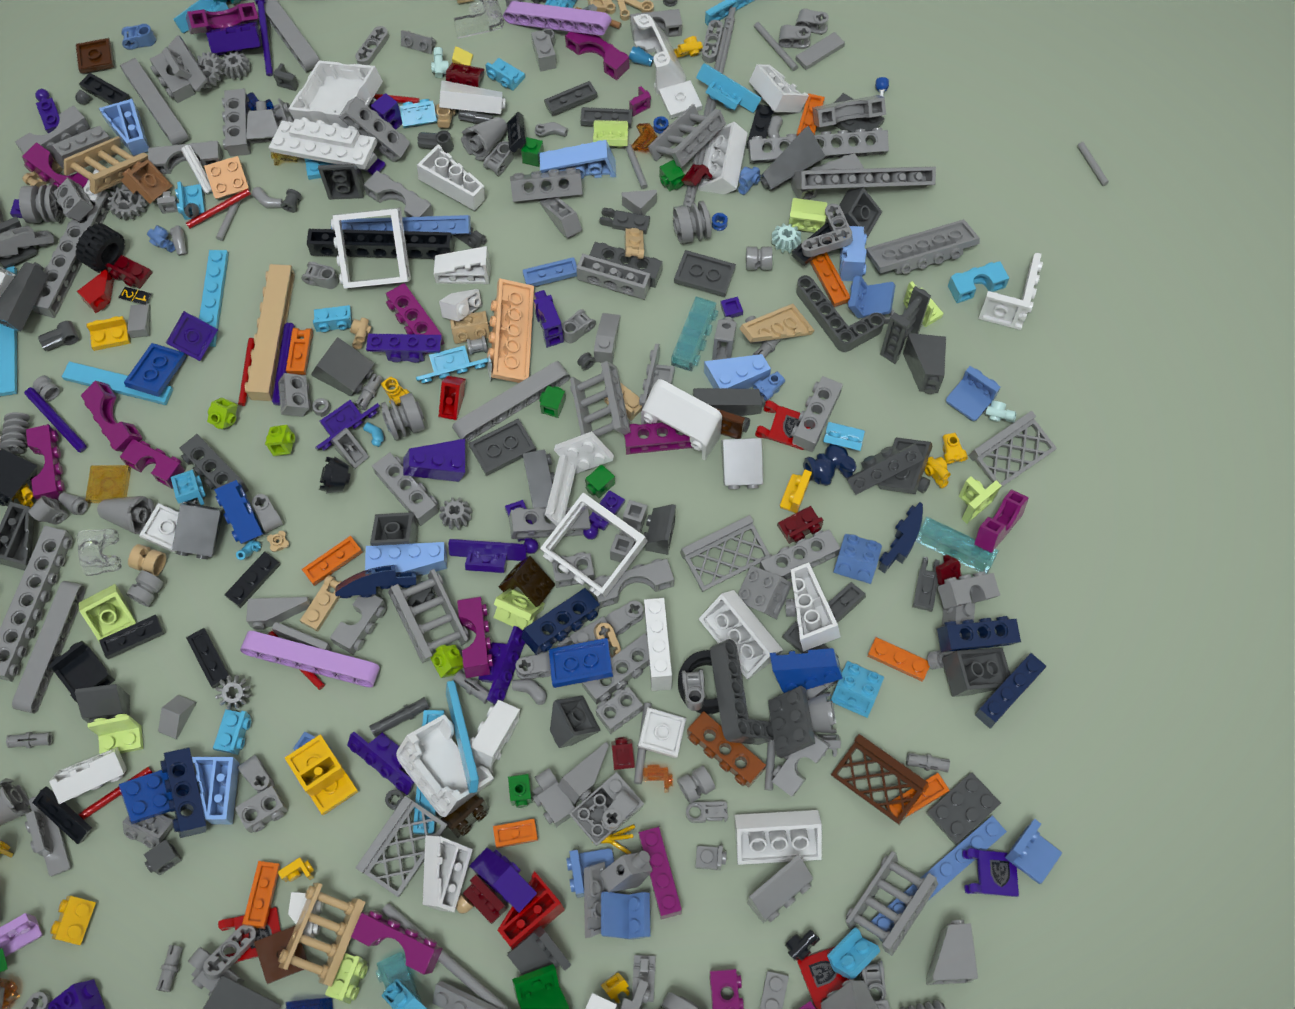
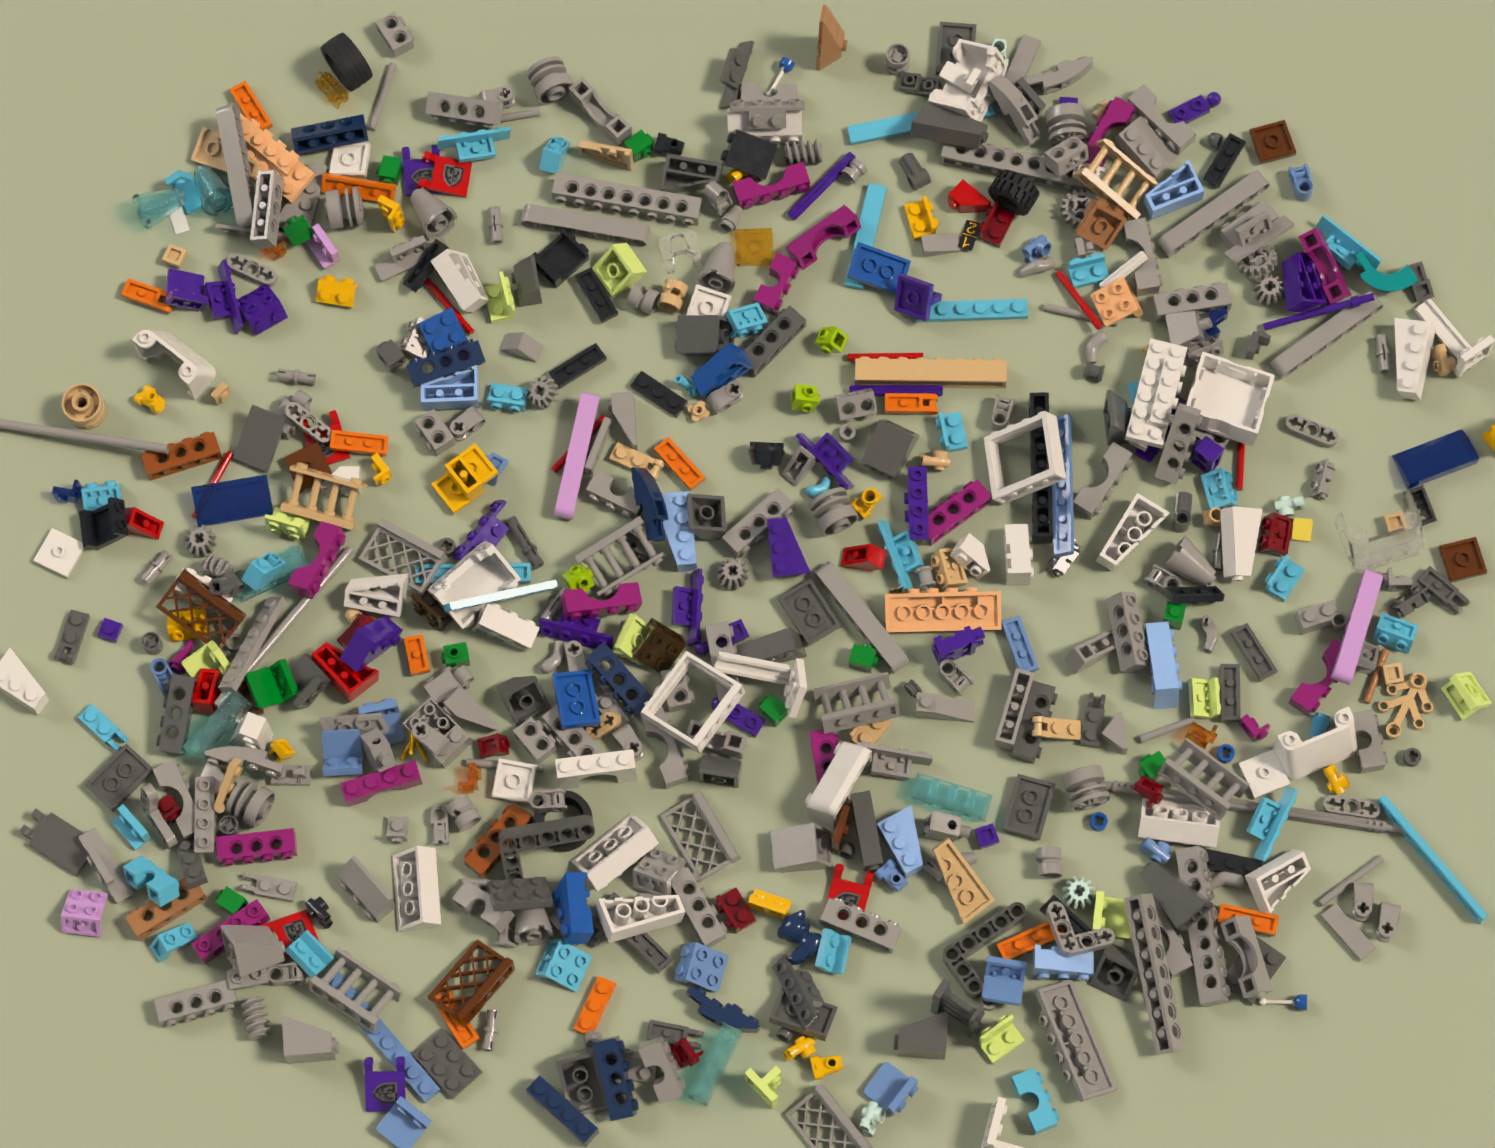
camera: 90 degrees right, 5 degrees up
dark grey hinge [184,203,200,218] -> none
light grey pin [355,373,383,410] -> none
magenta arch [974,489,1029,553] -> none

